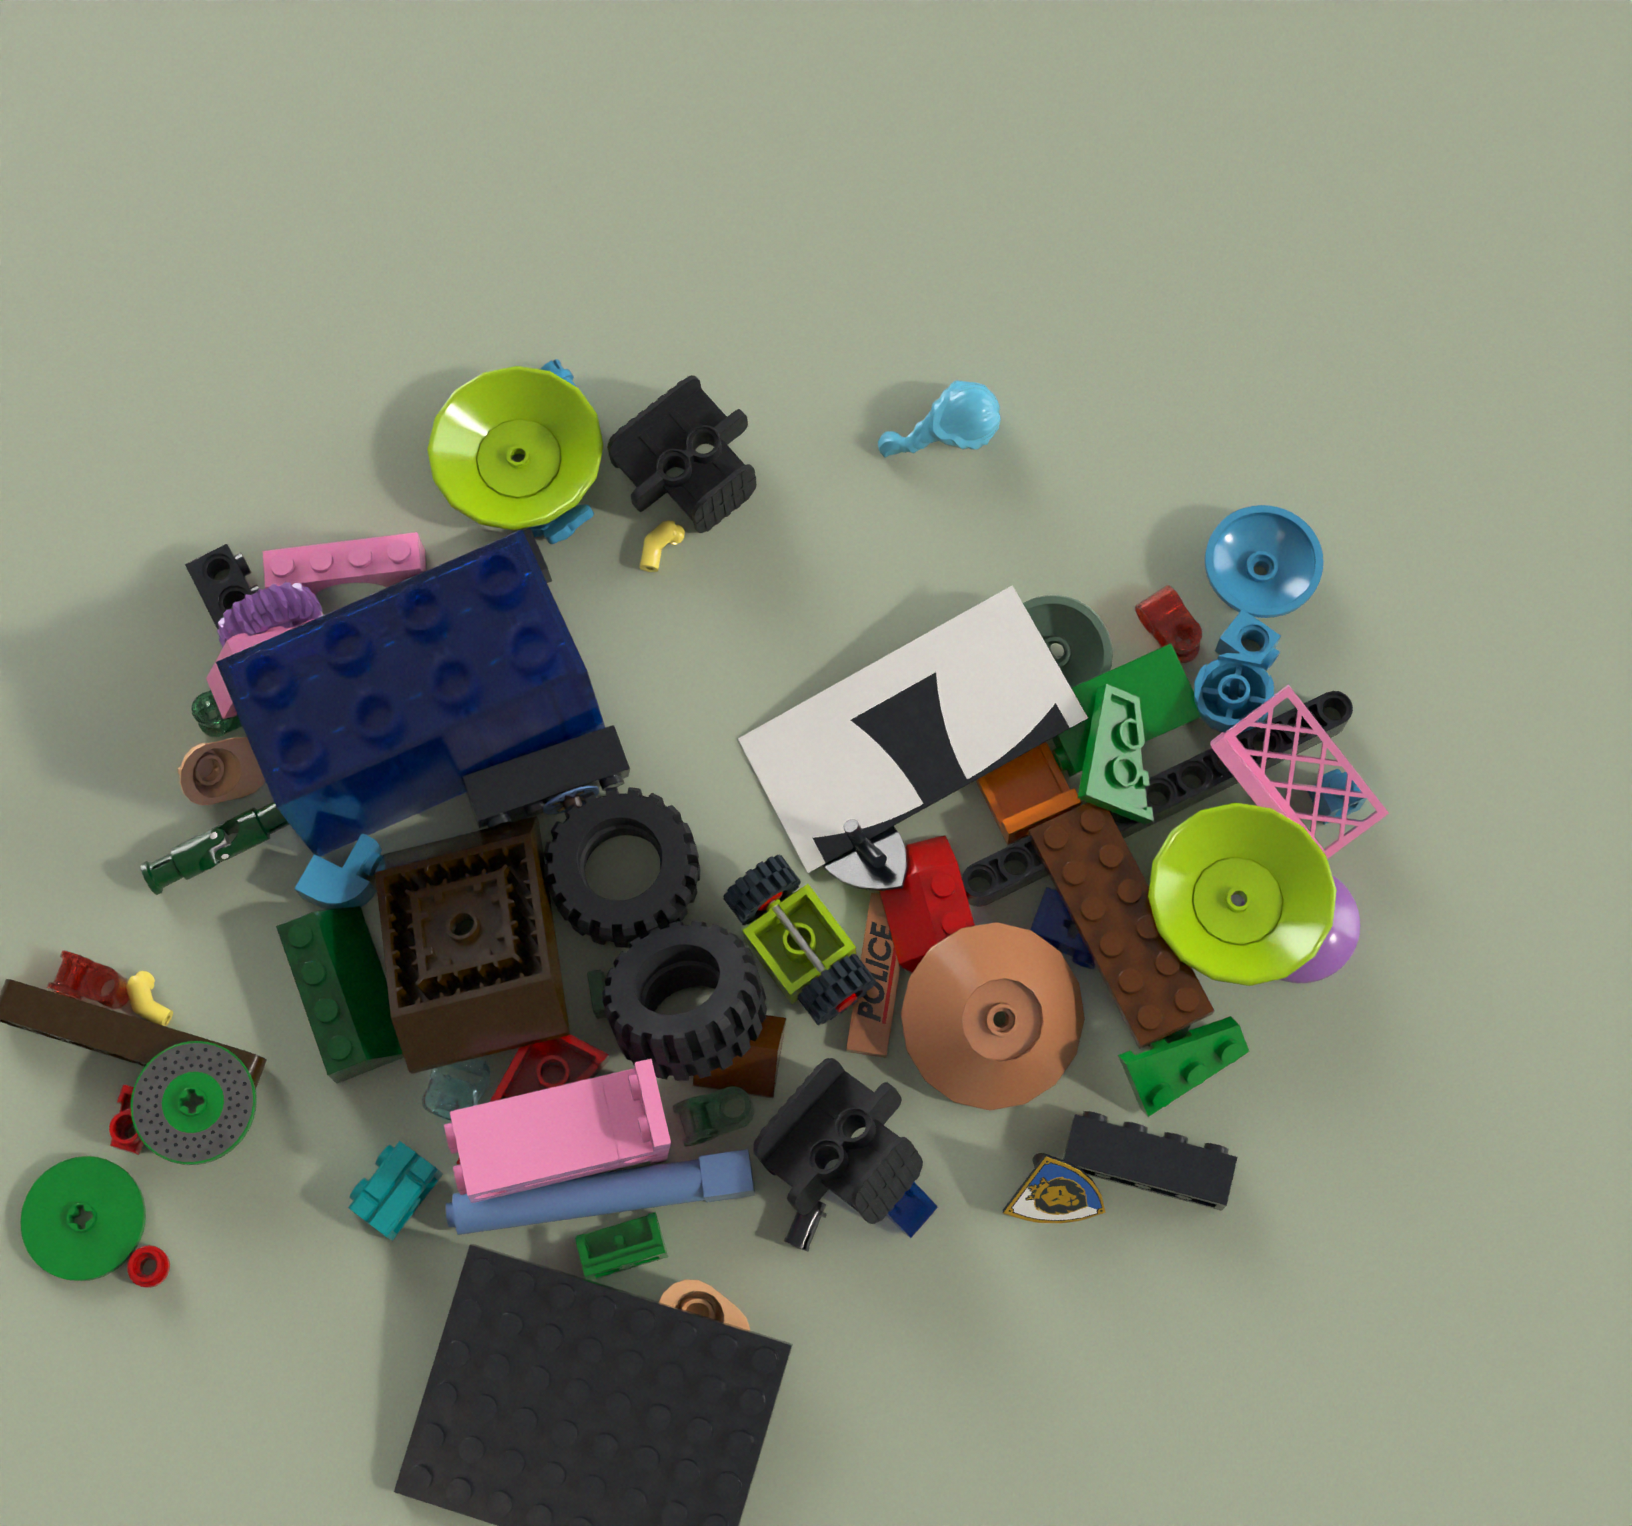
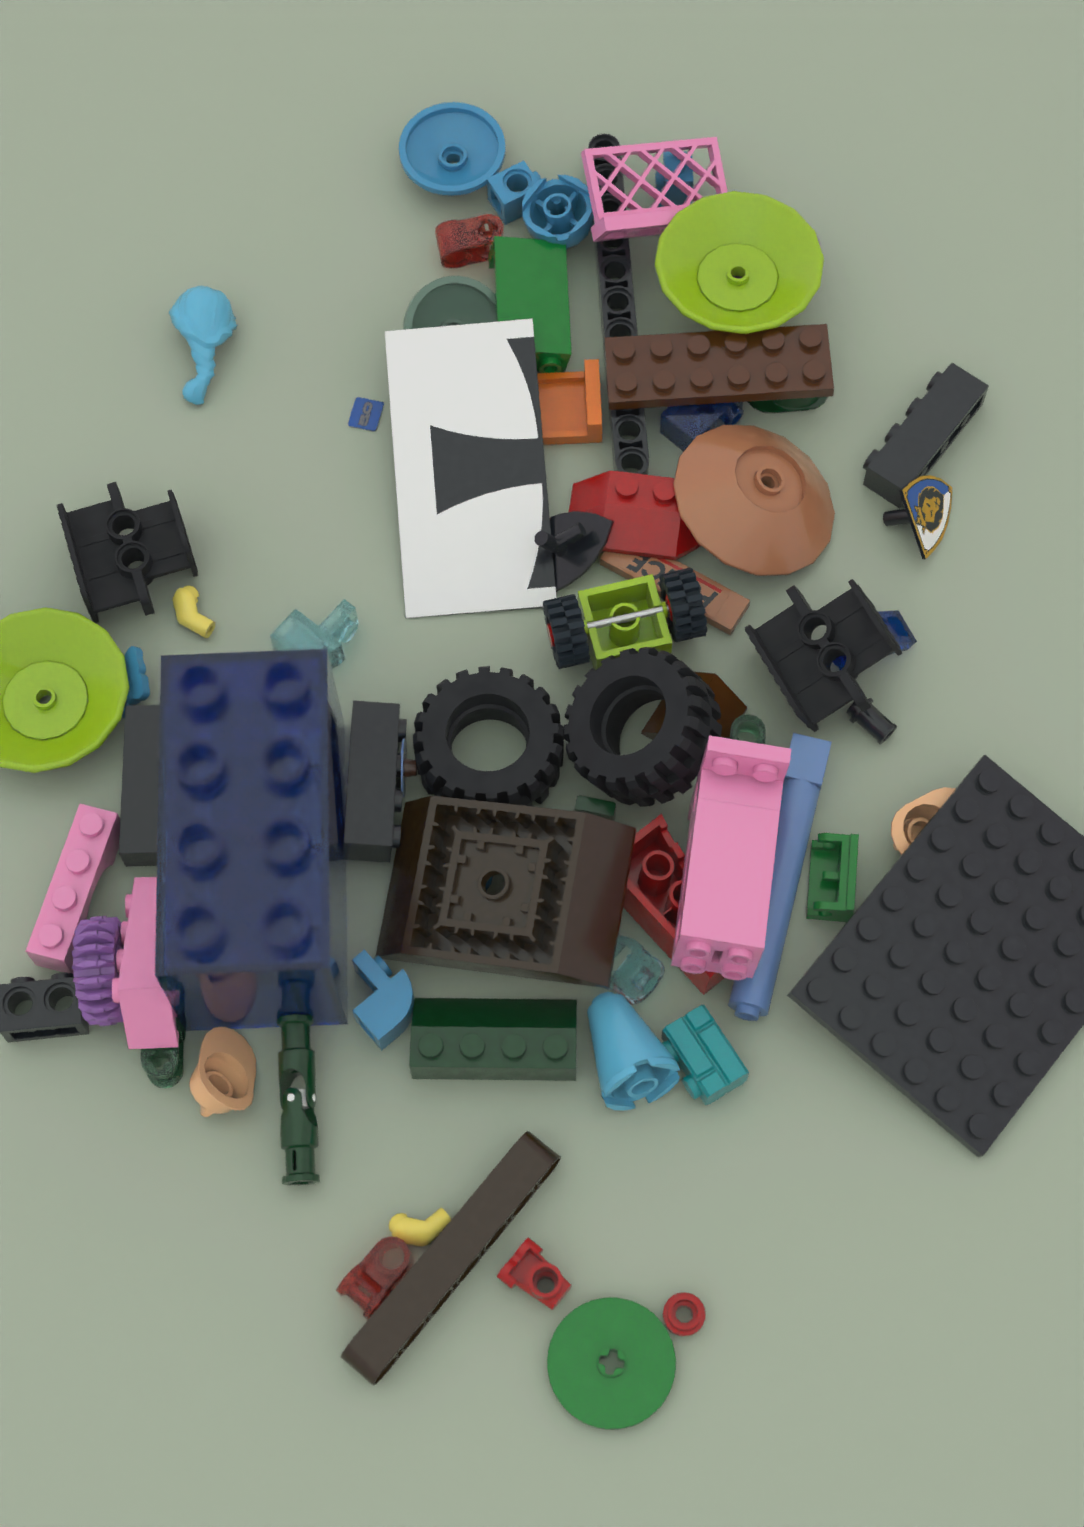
camera: 70 degrees left, 5 degrees down
flat silver piece [131,1041,257,1165] -> none
wing [1078,684,1154,825] -> none
green wing [1118,1016,1250,1117] -> none
none -> clear light blue brick [270,599,359,673]
none -> blue sticker [348,397,384,431]
none -> medium azure cone [587,992,680,1111]

